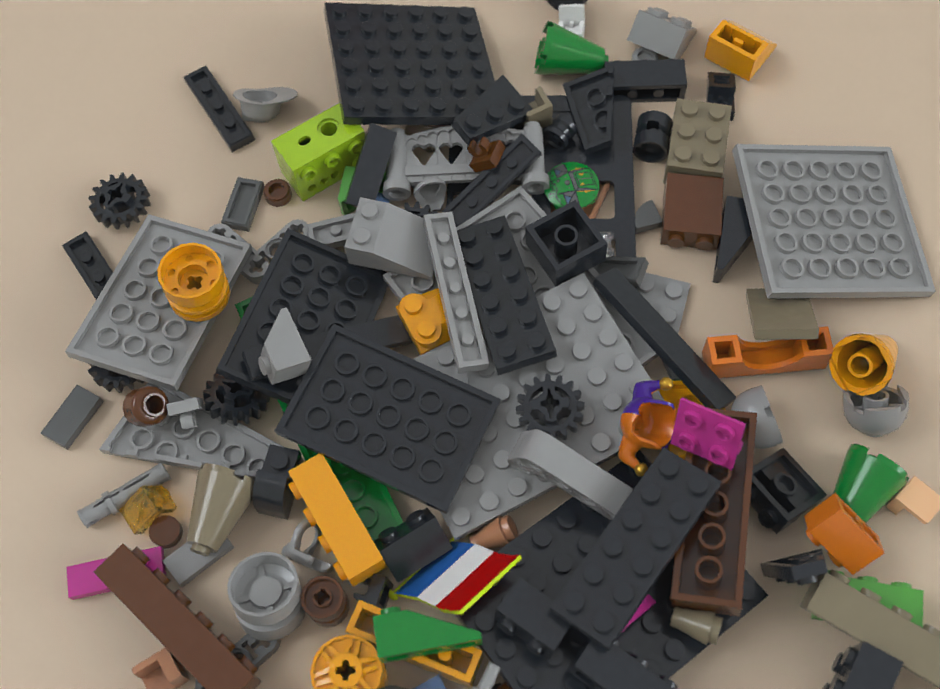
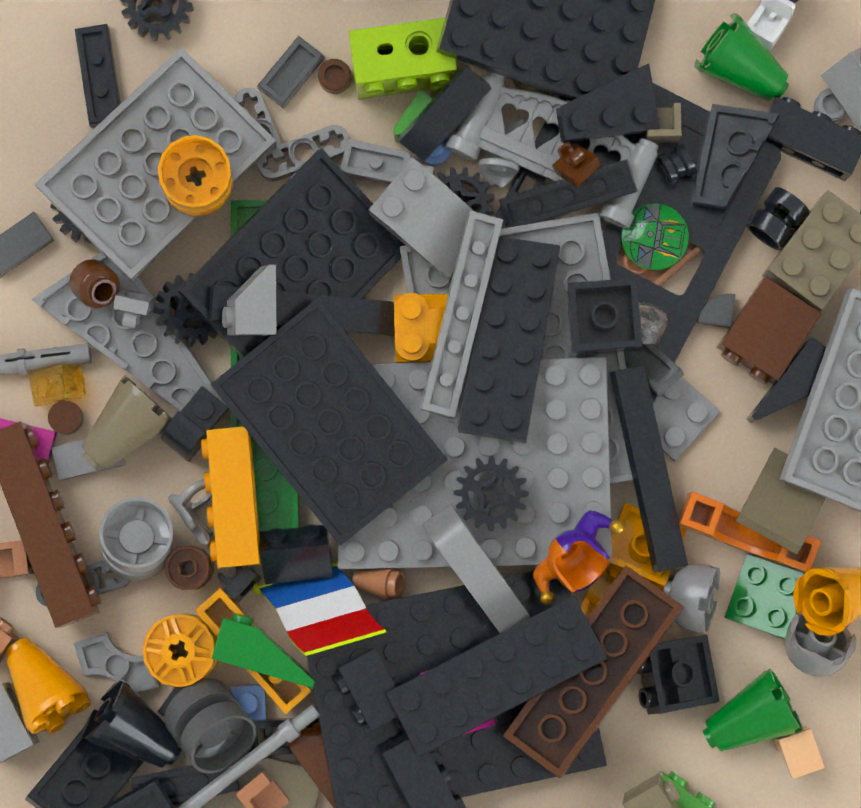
camera: 20 degrees right, 20 degrees up
dark pink hinge [670,398,746,470] -> none
dark tan cone [670,606,723,645] -> none
black wing [761,548,828,585] -> none
orange brick [804,493,885,575] -> none
none -> hinge [724,554,805,639]

